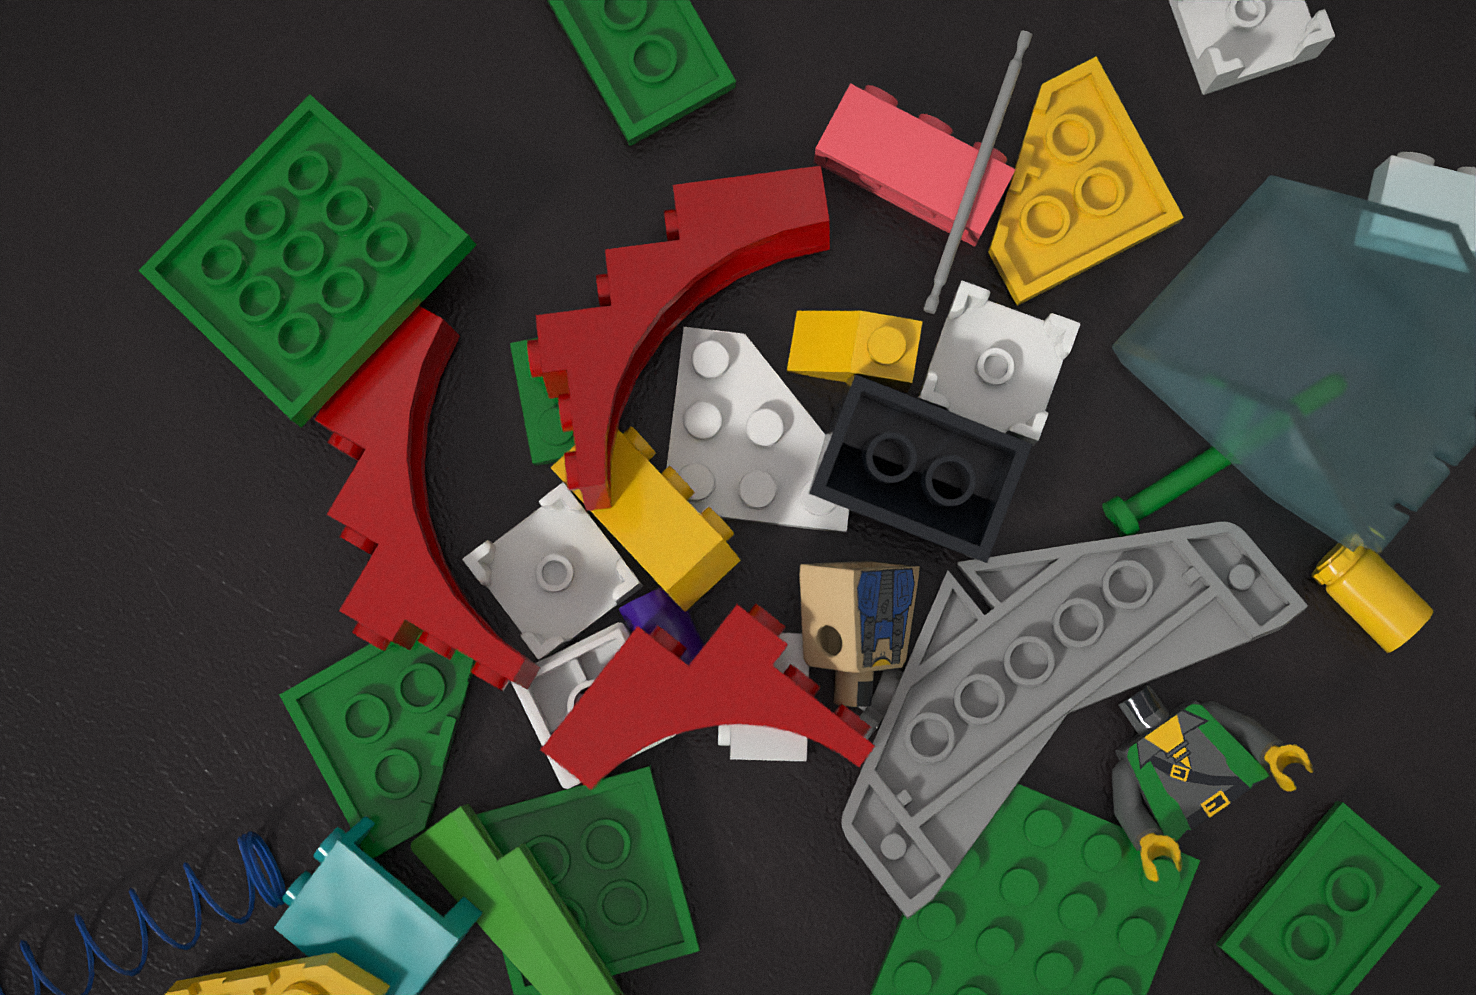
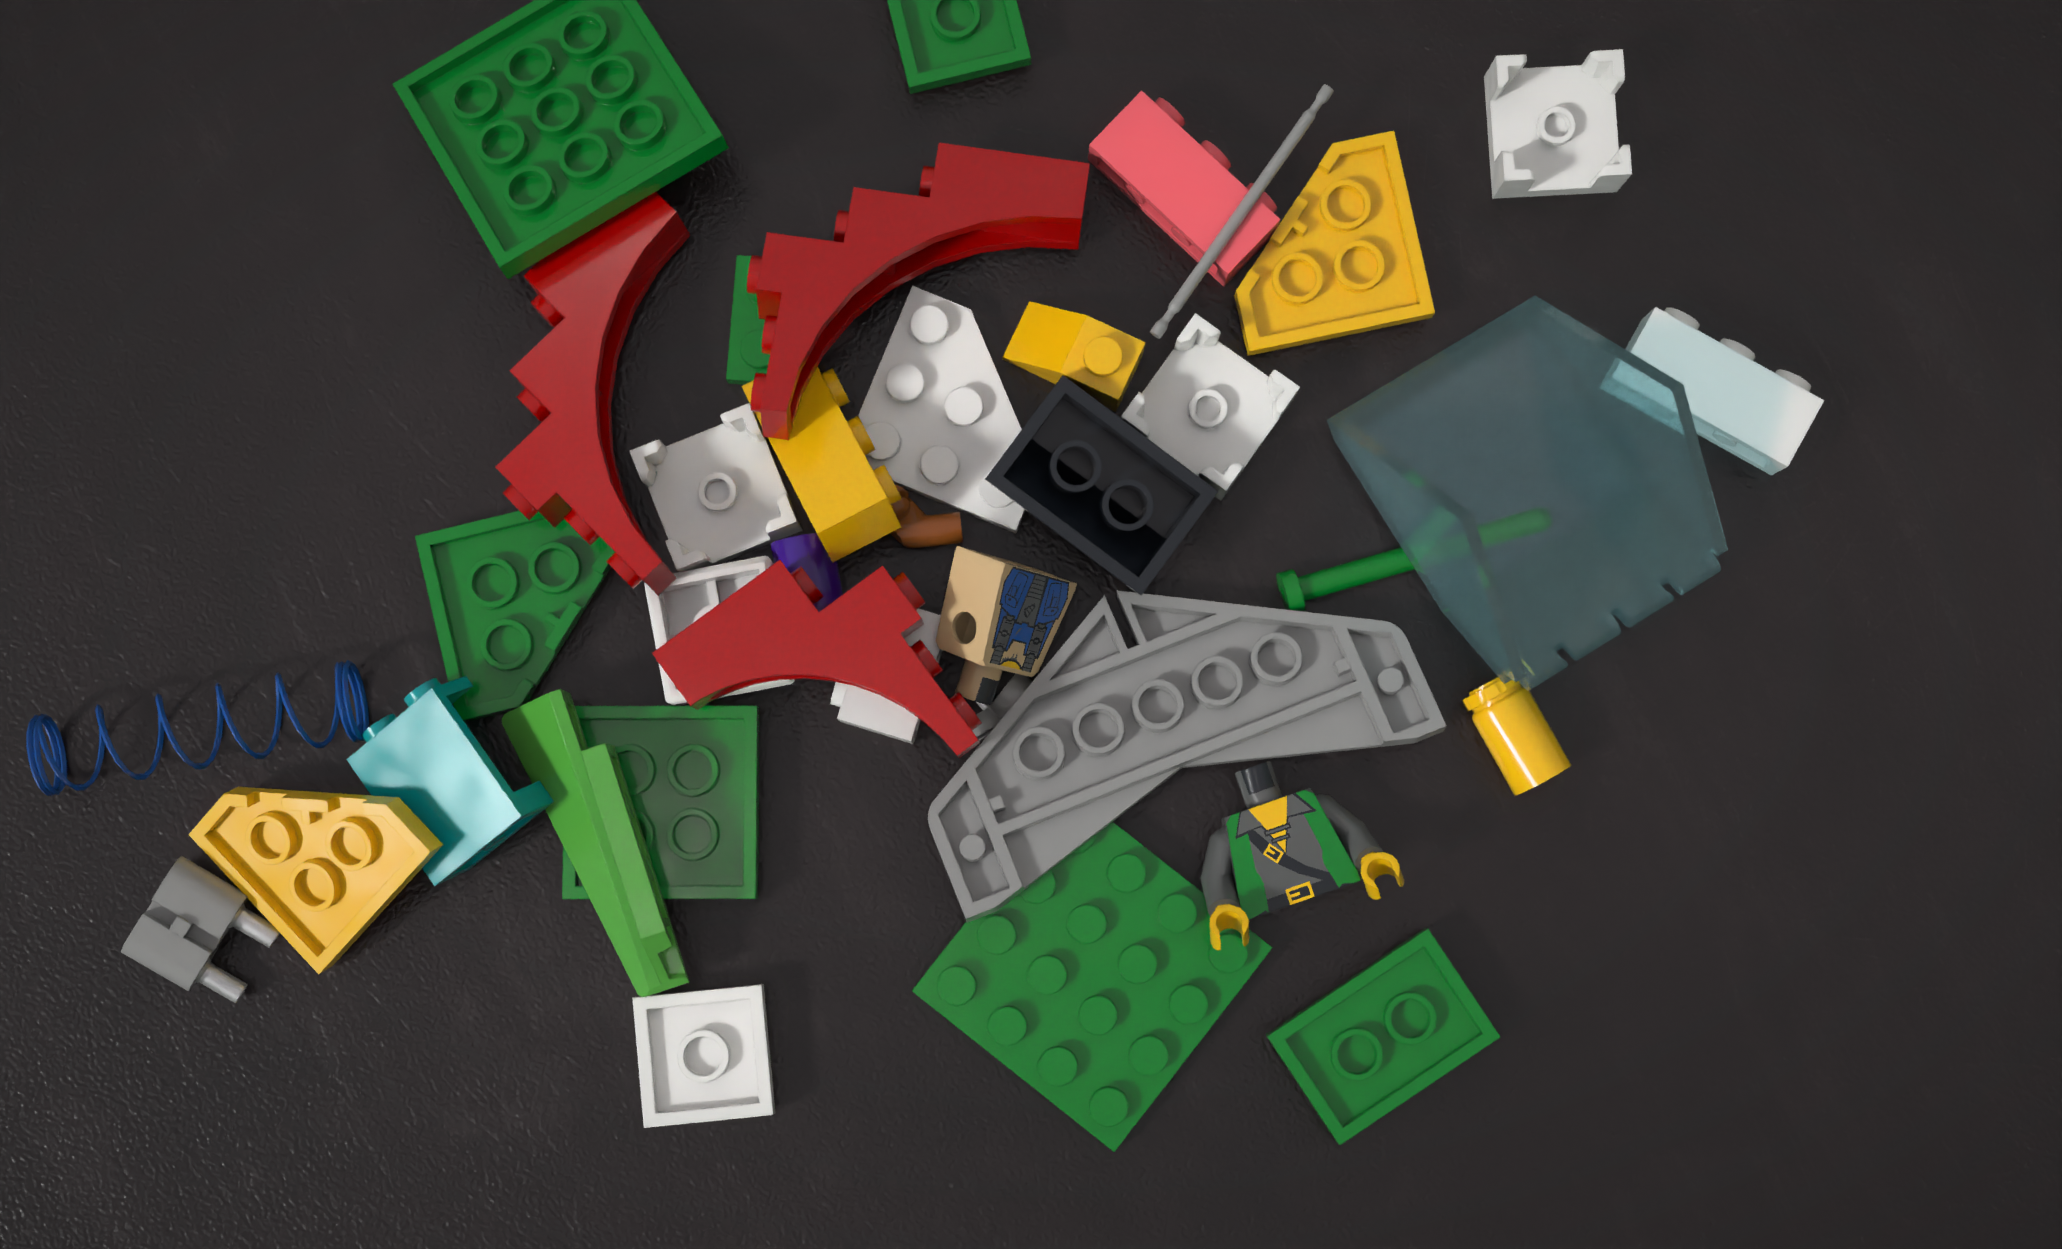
camera: 10 degrees right, 0 degrees up
none -> dark orange arm [889,485,963,549]

